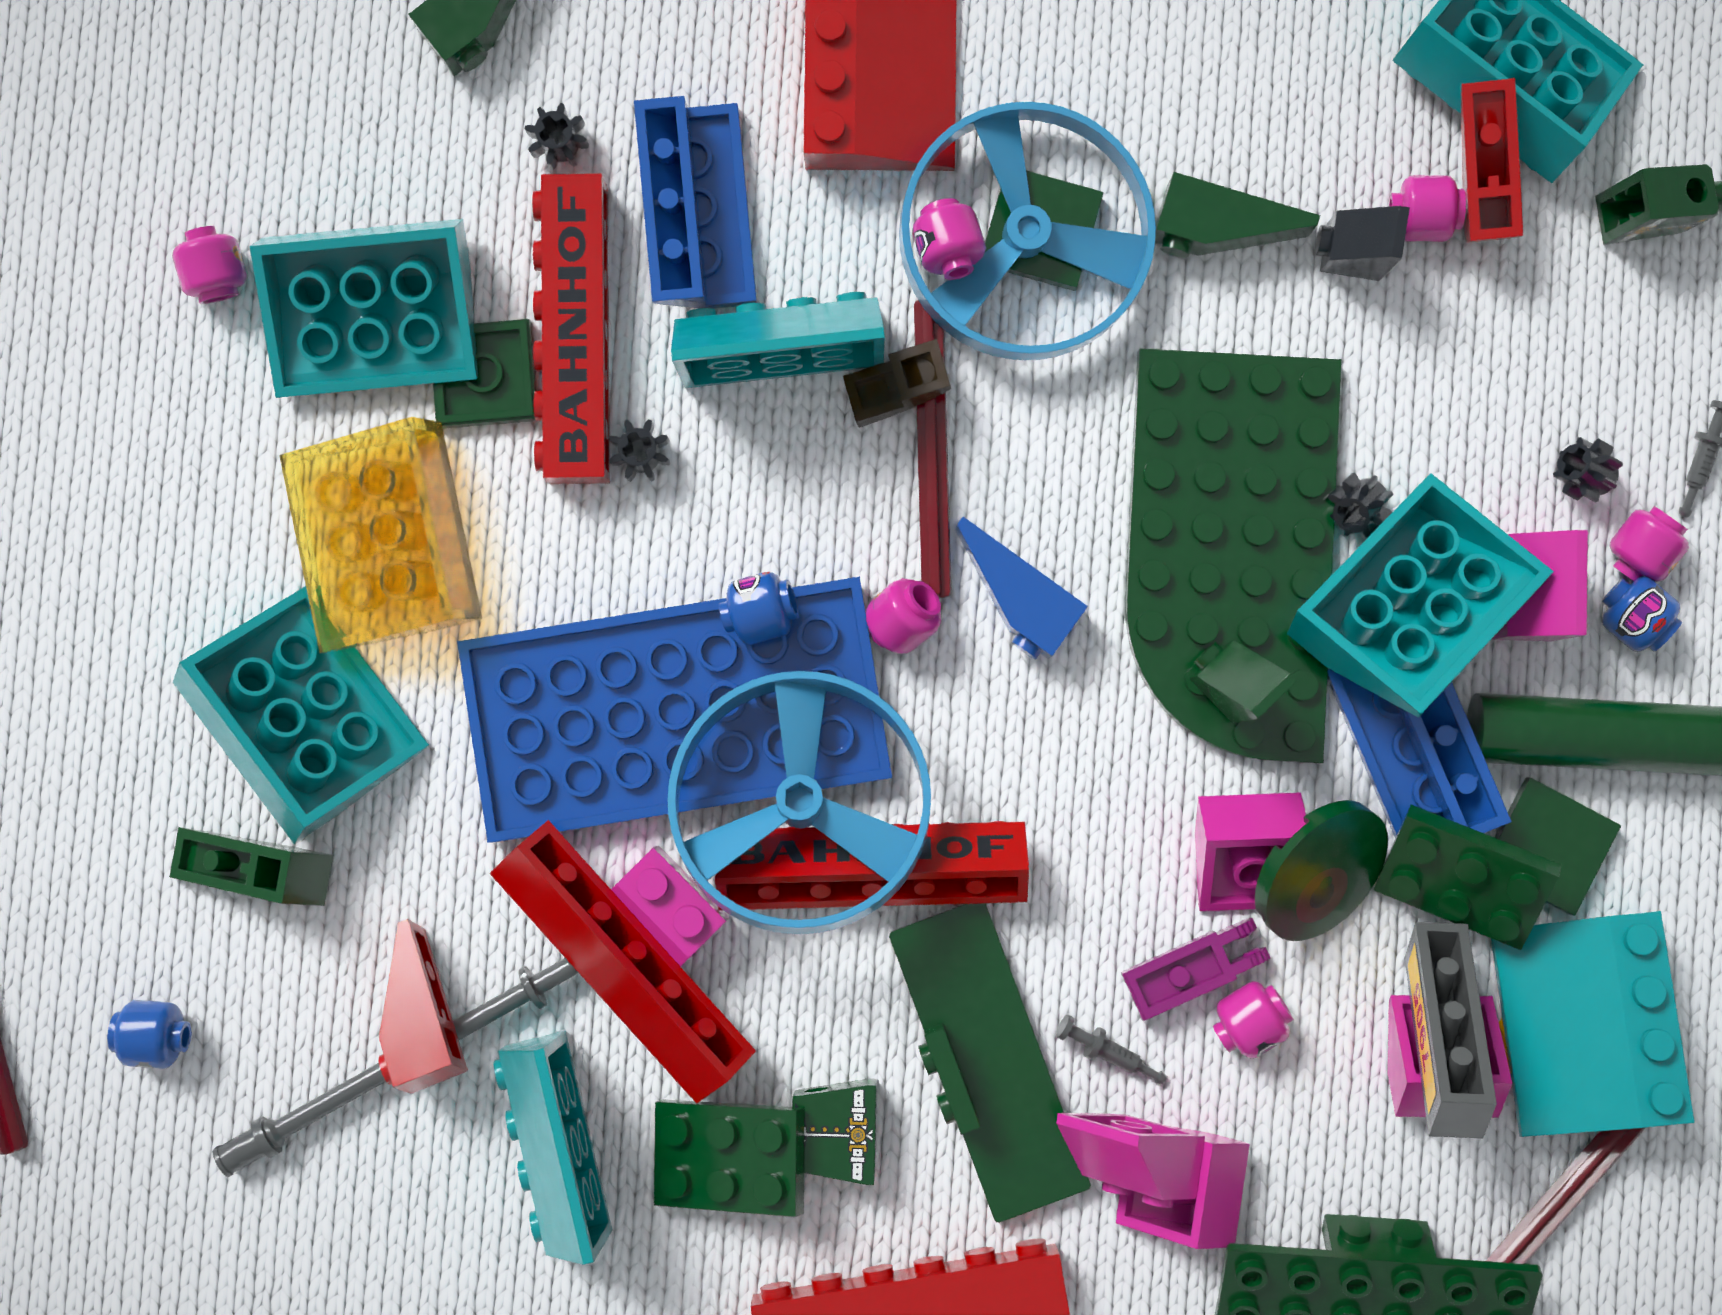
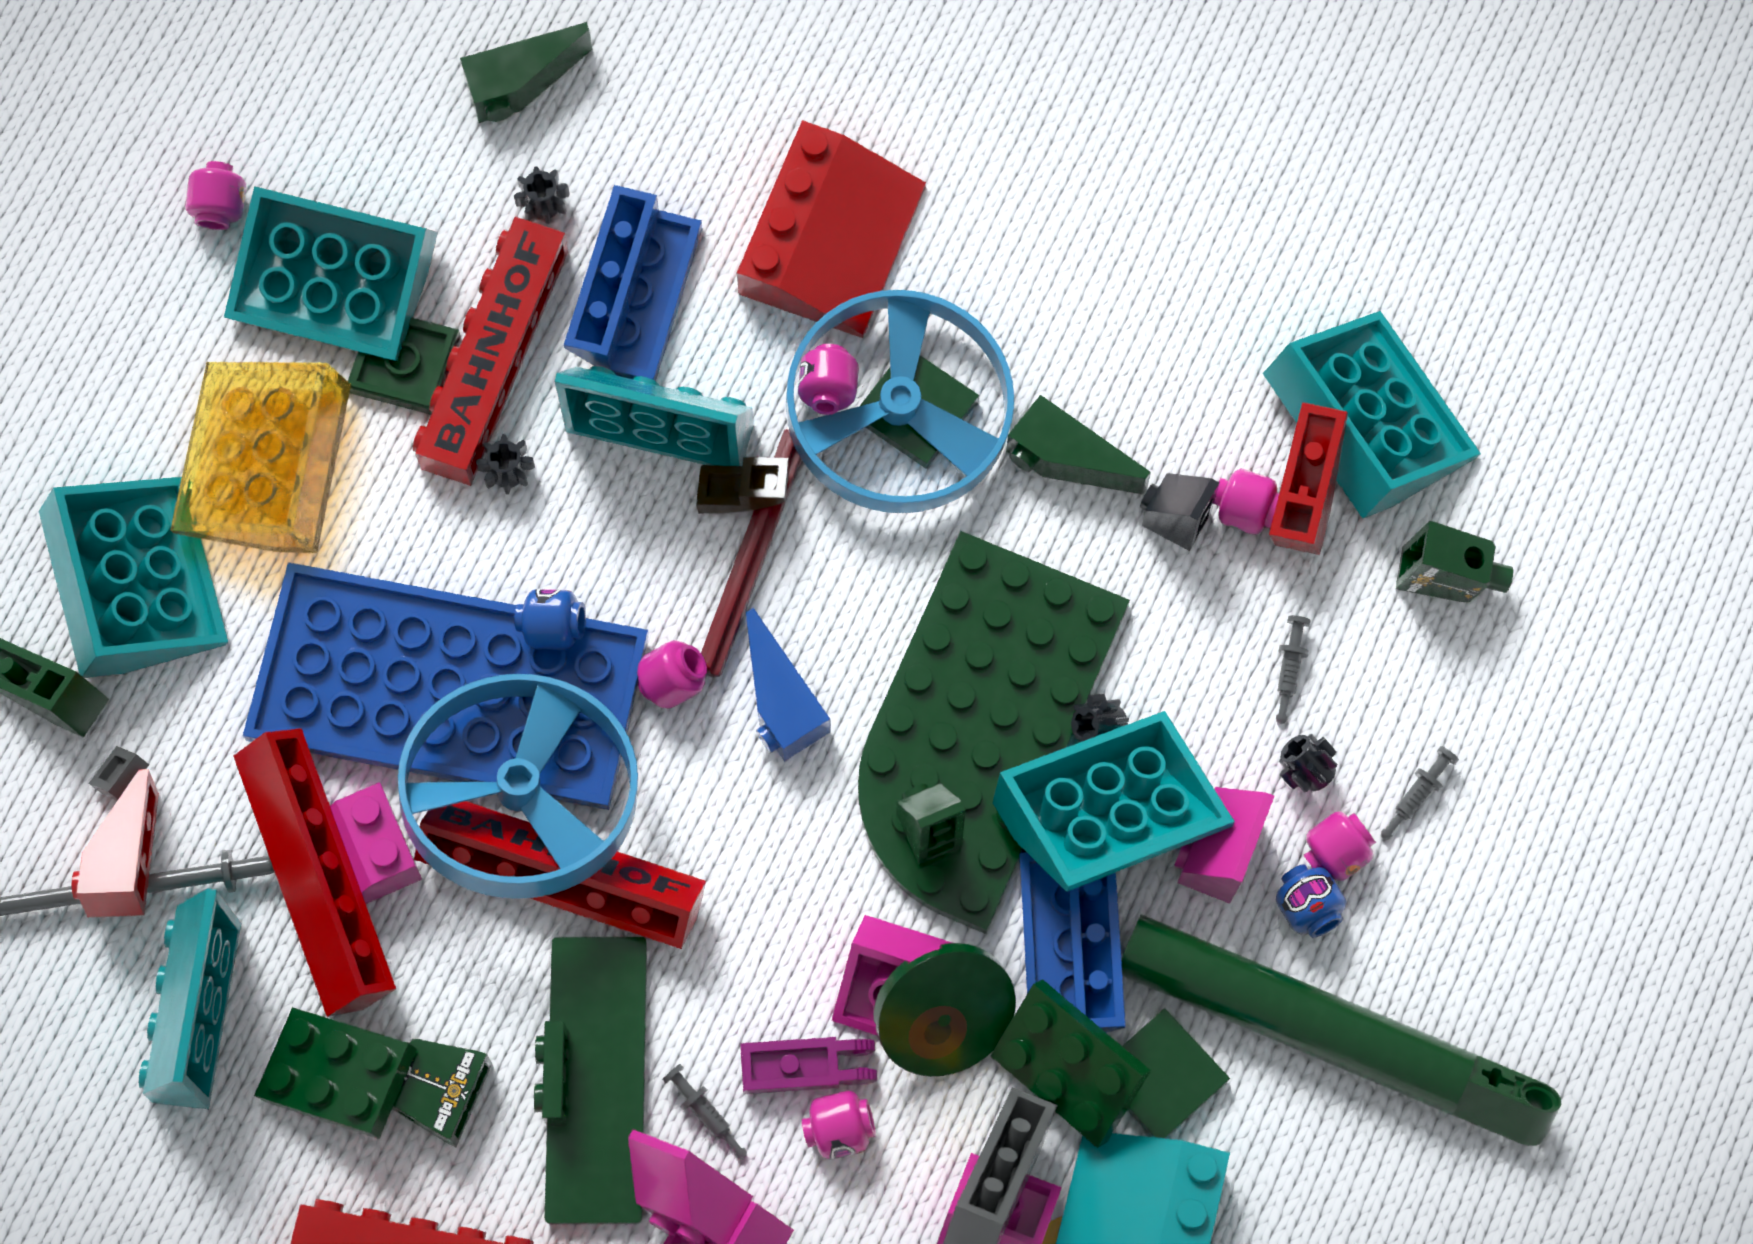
camera: 15 degrees right, 15 degrees down
none -> dark grey plate [88,746,150,801]
none -> dark grey piece [1276,615,1311,724]

